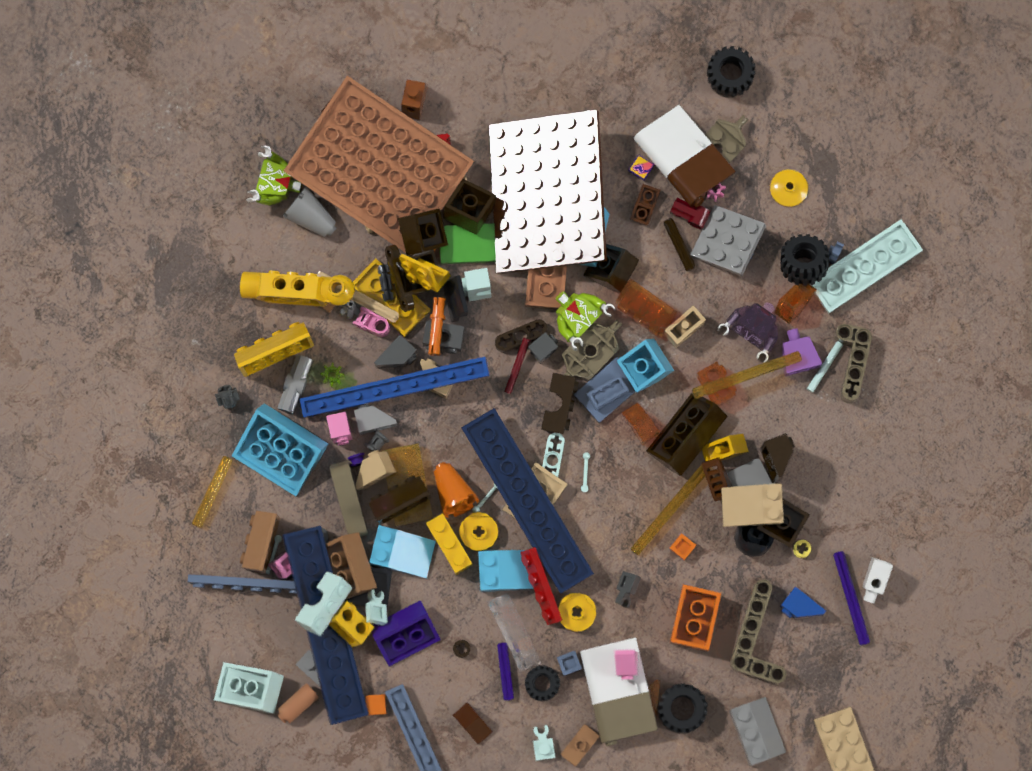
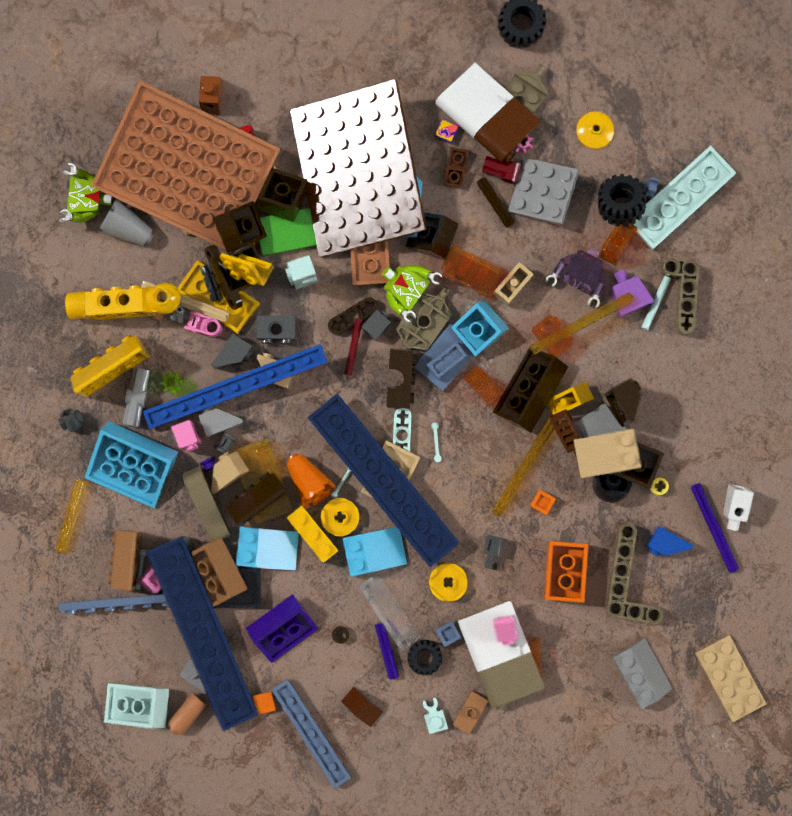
camera: 15 degrees left, 5 degrees up
light aqua arch [295,572,352,636] -> none
yellow brick [329,601,374,647] -> none
light aqua plate [366,589,387,625] -> none
orange pin [428,297,446,356] -> none
black slope [443,275,468,323] -> none
red plate [520,547,562,625] -> none
black tyre [658,683,708,733] -> none

